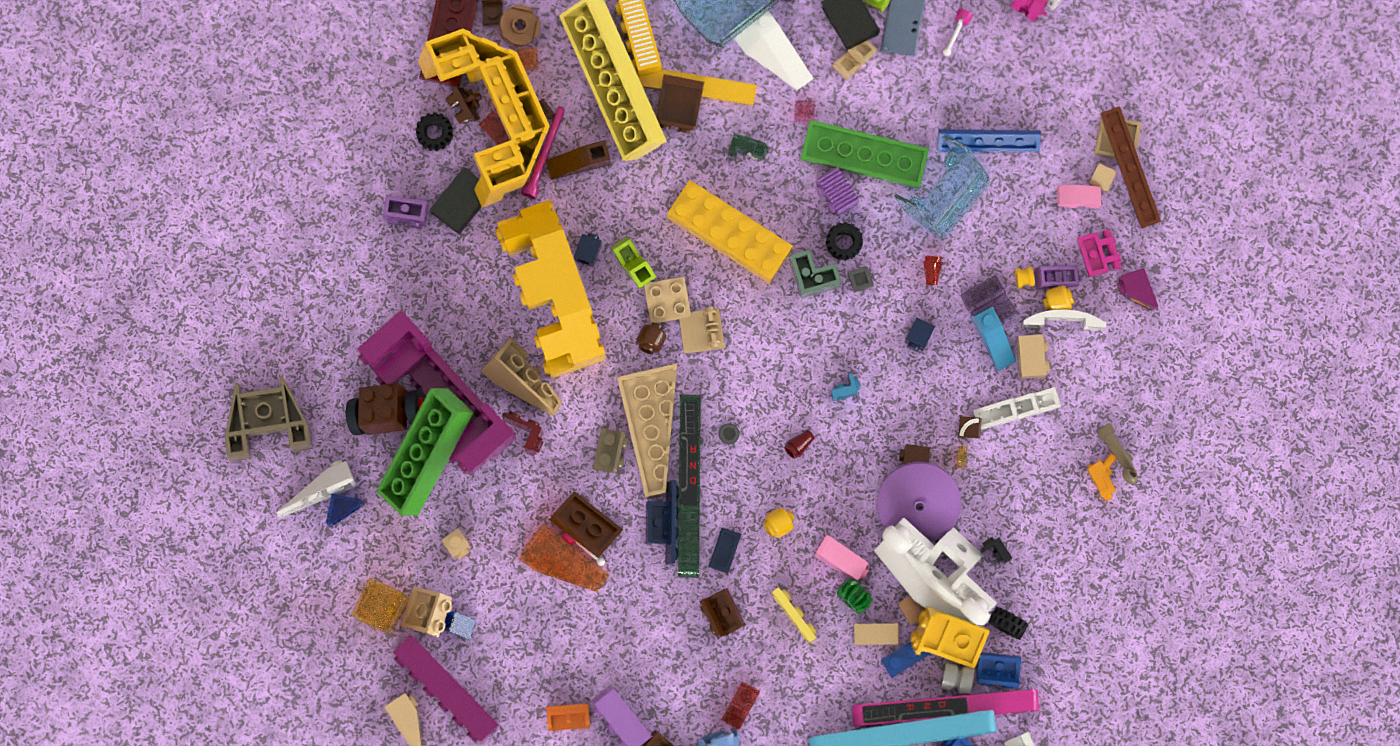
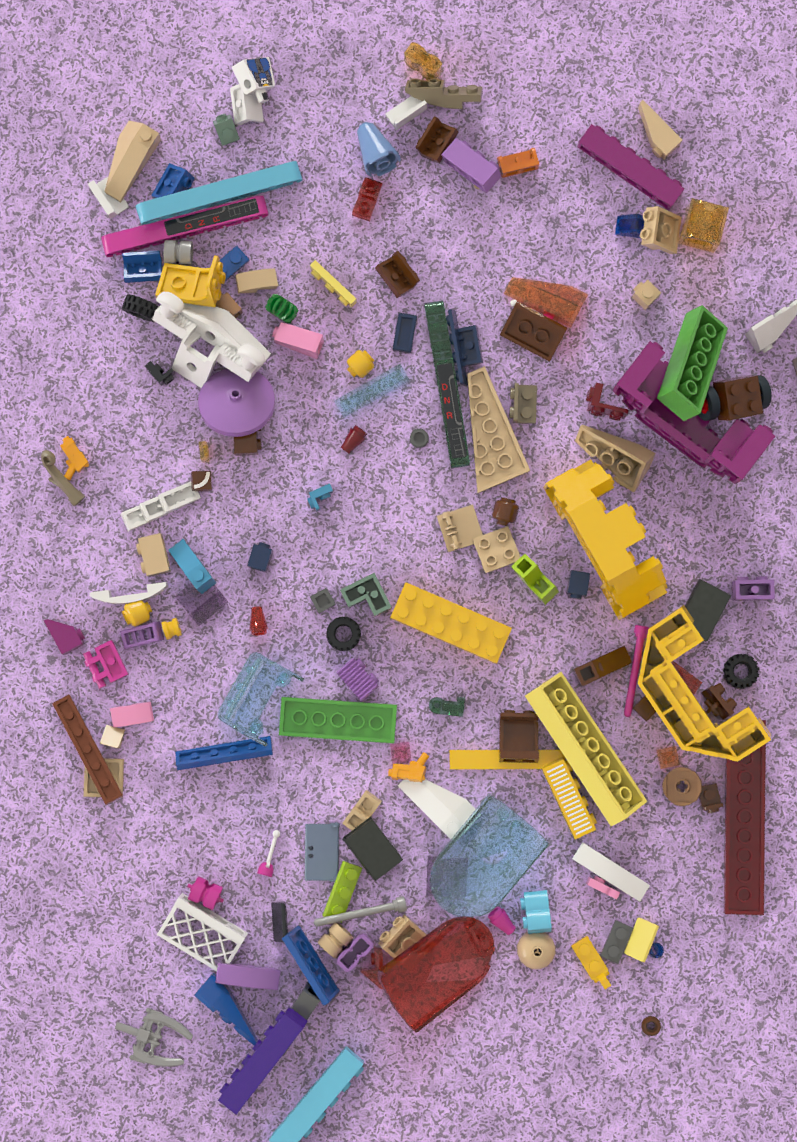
camera: 175 degrees right, 5 degrees up
clear blue slope [326,494,365,528] -> none
none -> clear light blue tile [334,364,410,418]
none -> light orange piece [388,752,429,782]

